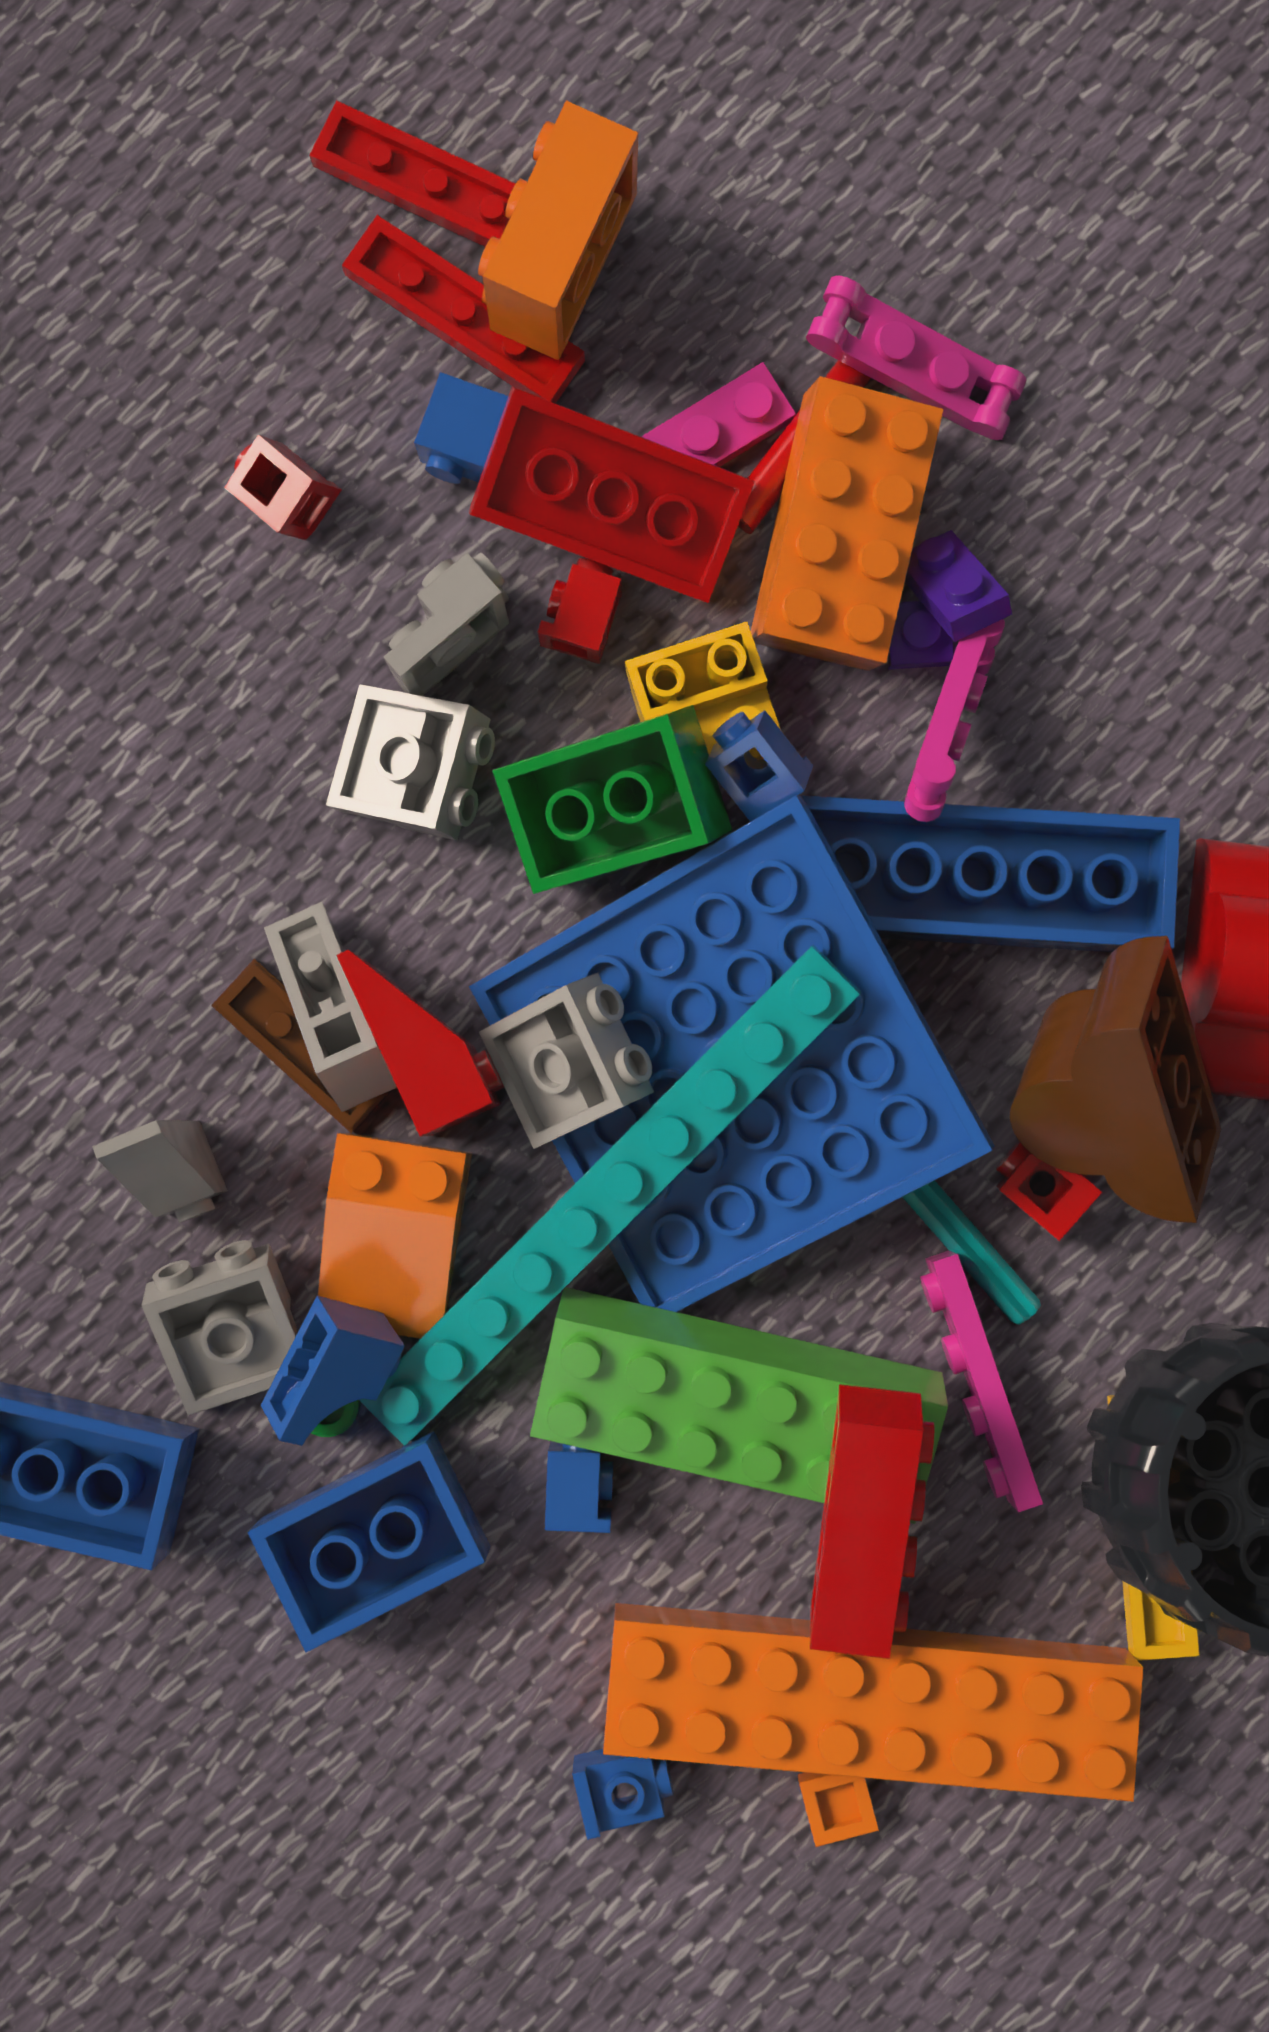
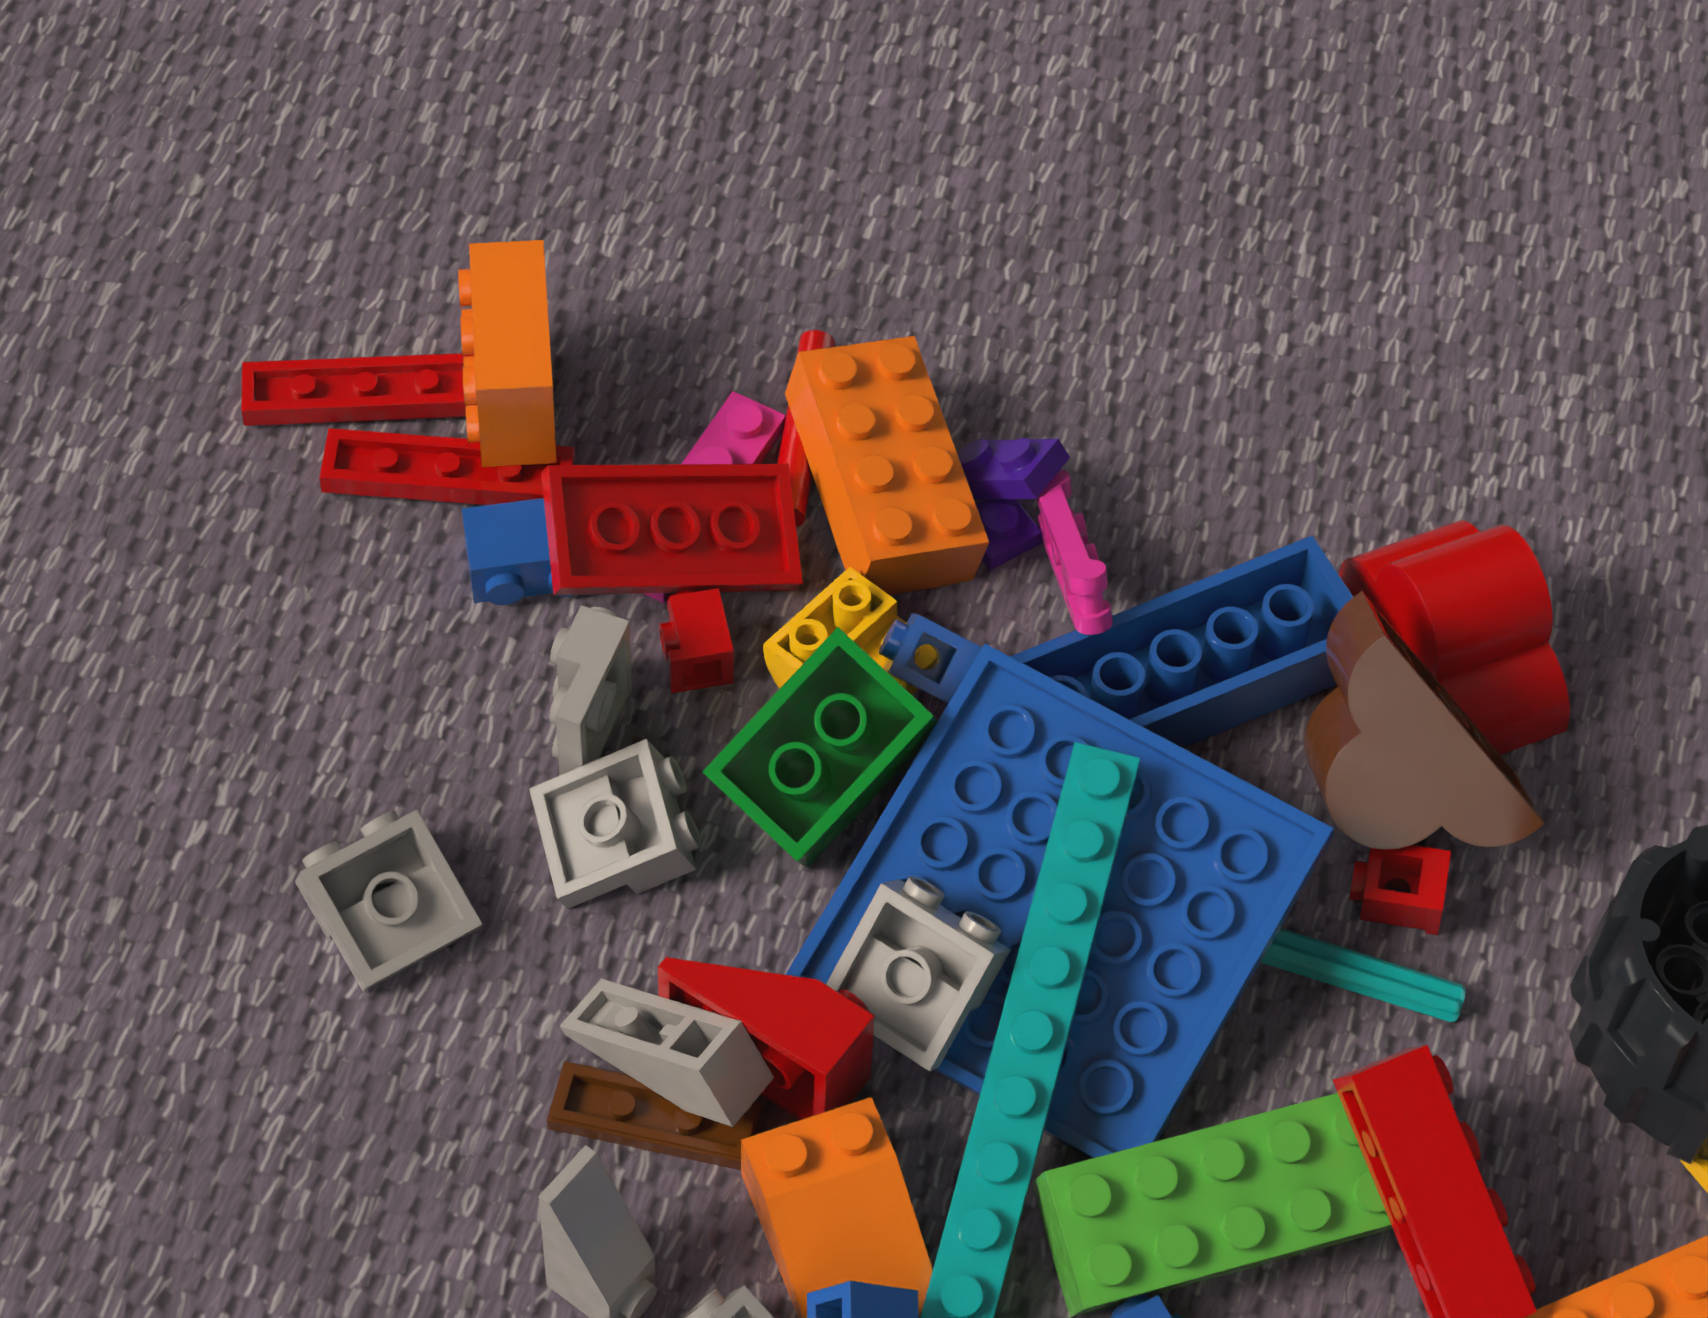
camera: 35 degrees left, 30 degrees down
red brick [224,435,342,540] -> none
dark pink plate [806,276,1027,440] -> none
dark pink plate [920,1250,1043,1512] -> none
none -> light grey plate [295,809,483,992]

